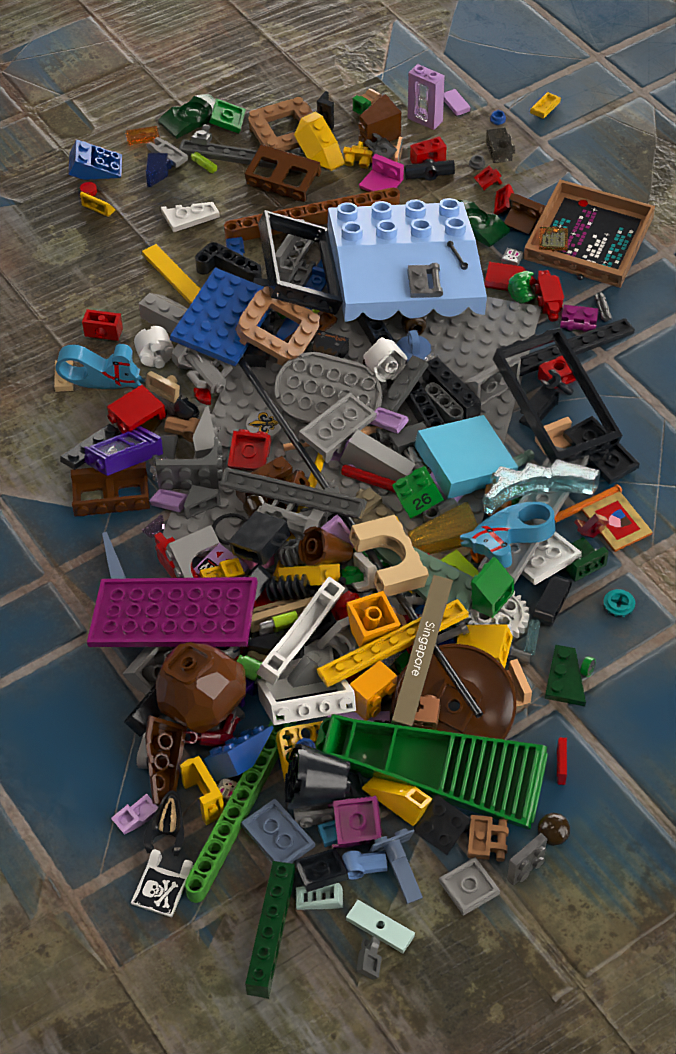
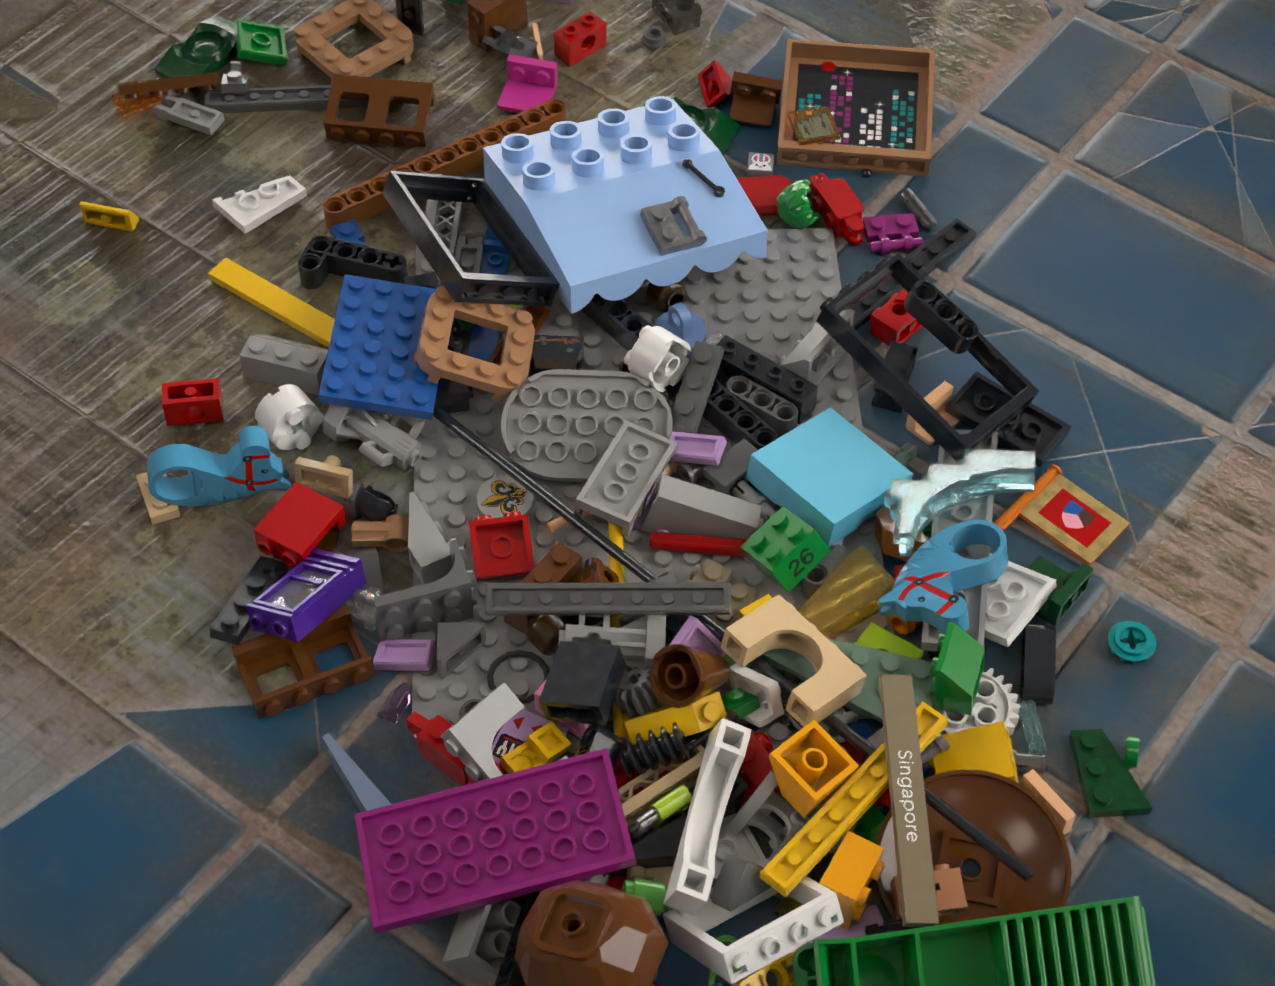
camera: 20 degrees left, 0 degrees up
blue slope [69,139,122,180] -> none
red tile [80,182,97,196] -> none
clear blue slope [146,153,172,187] -> none
lime axle [191,152,217,174] -> none
red tile [193,388,212,405] -> none
yellow wedge [294,111,345,171] -> none
yellow hips [343,141,373,169] -> none
black piece [404,159,455,181] -> none
red bracket [474,165,502,191] -> none
black piece [542,369,574,395] -> none
red tile [557,737,567,785] -> none
dark red bracket [574,514,609,538] -> none
none -> reddish brown plate [116,73,221,99]
none -> black beam [904,280,979,354]

